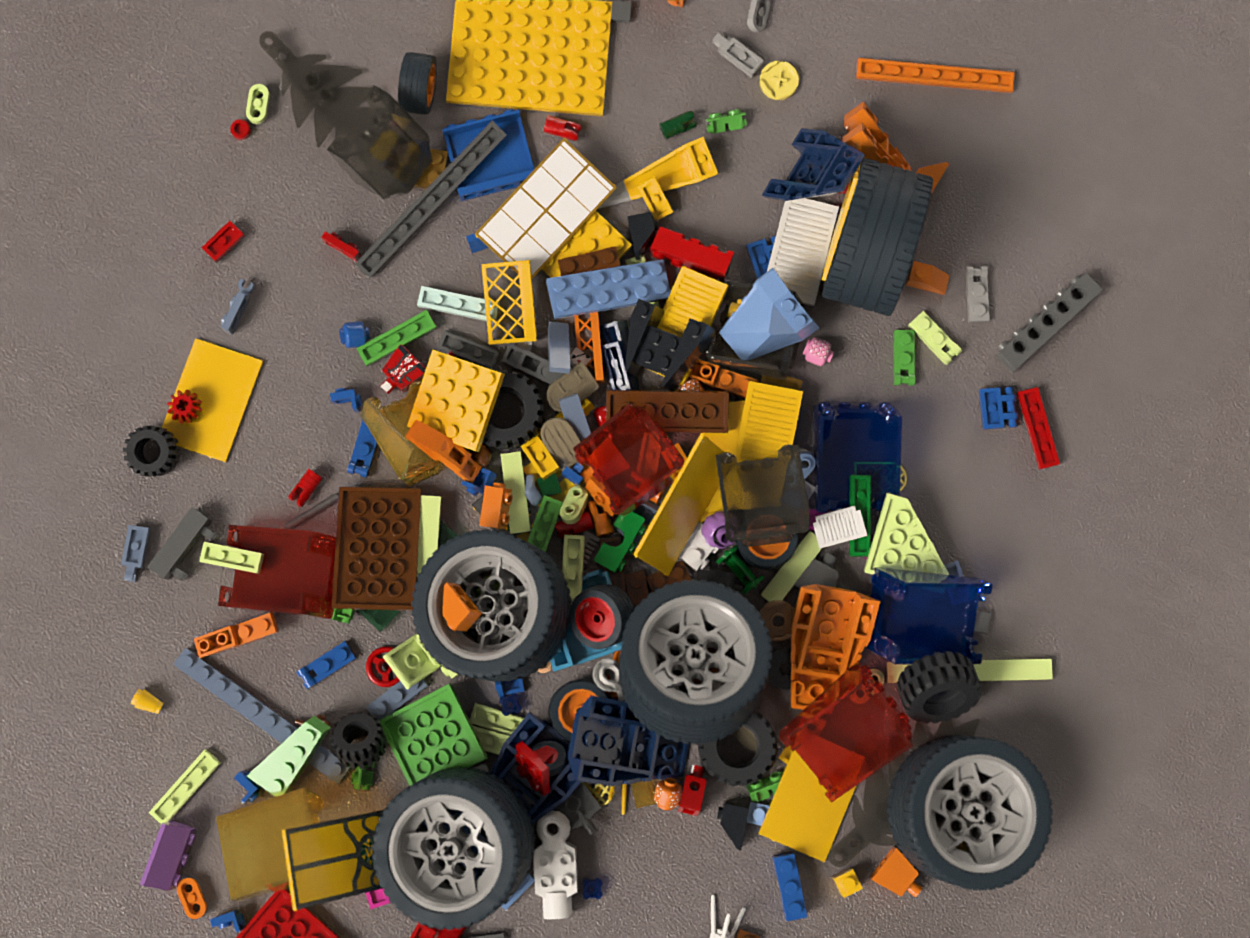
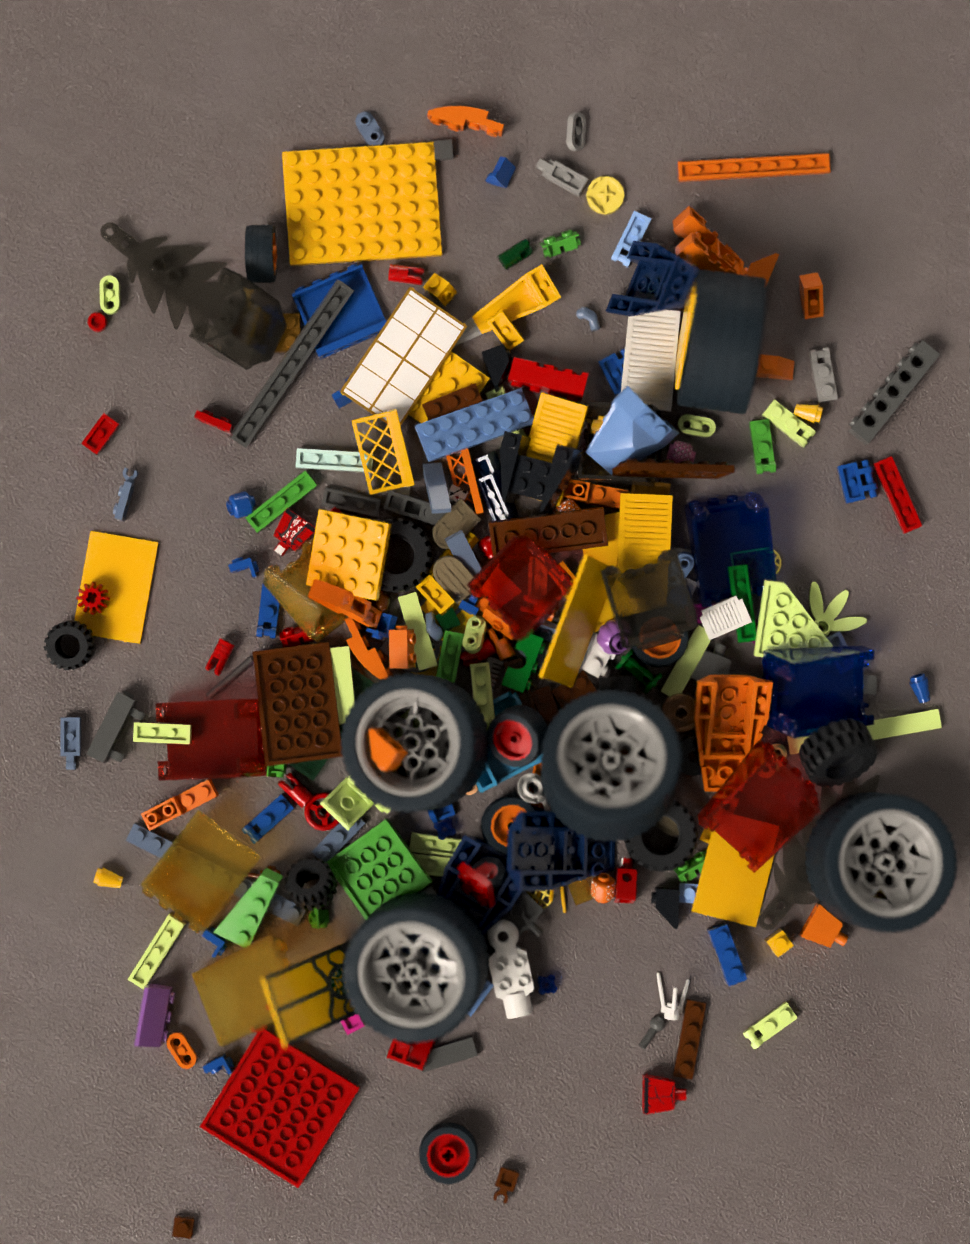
camera: 10 degrees left, 5 degrees up
none -> clear yellow windscreen [141,810,261,934]
none -> red hinge [277,772,314,808]
none -> red hinge [279,621,320,648]
none -> orange slope [344,617,393,680]
none -> yellow bracket [423,273,457,306]
none -> blue tile [485,156,516,188]
none -> sand blue arm [576,307,600,331]
none -> light blue plate [611,211,651,267]
none -> reddish brown plate [612,459,735,479]
none -> yellowish green plate [677,414,716,438]
none -> yellow cone [794,404,823,424]
none -> orange slope [799,272,824,320]
none -> yellowish green plant [809,582,867,636]
none -> blue cone [909,673,930,703]

